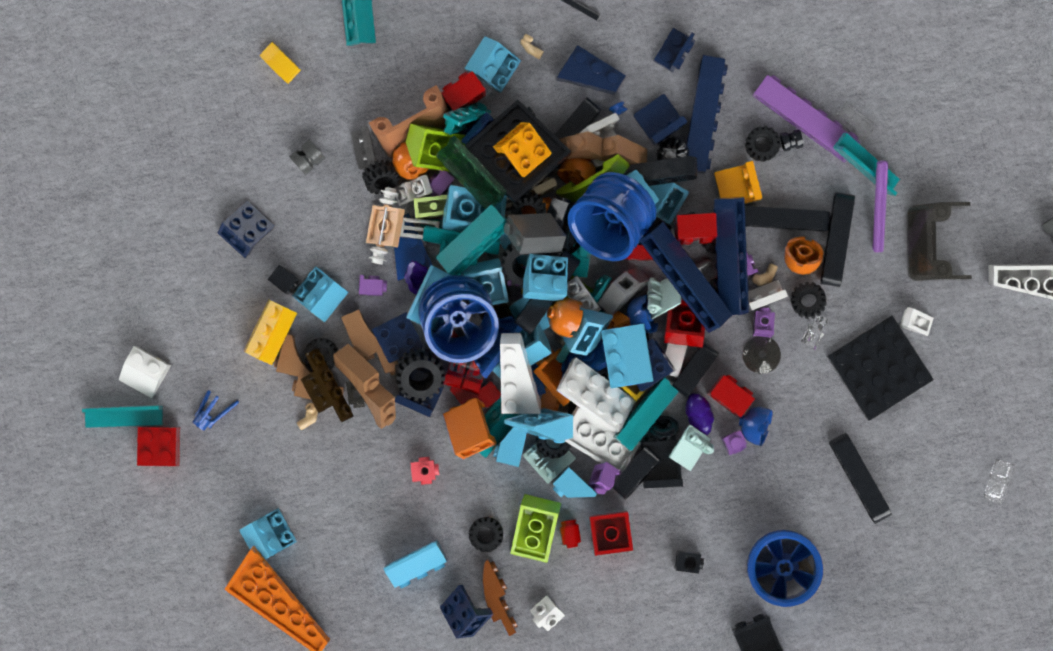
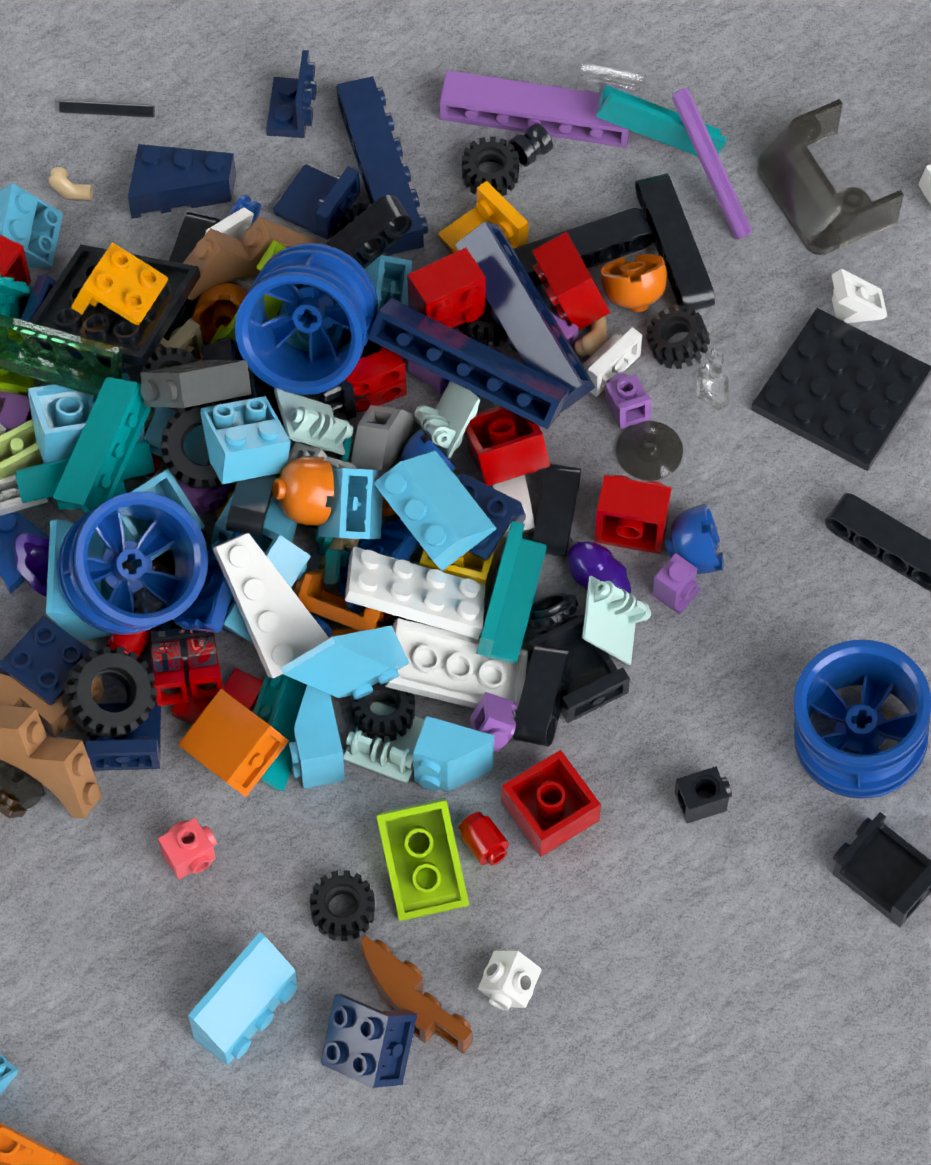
camera: 25 degrees left, 25 degrees down
none -> light aqua hinge [274,388,353,455]
none -> red brick [532,232,611,331]

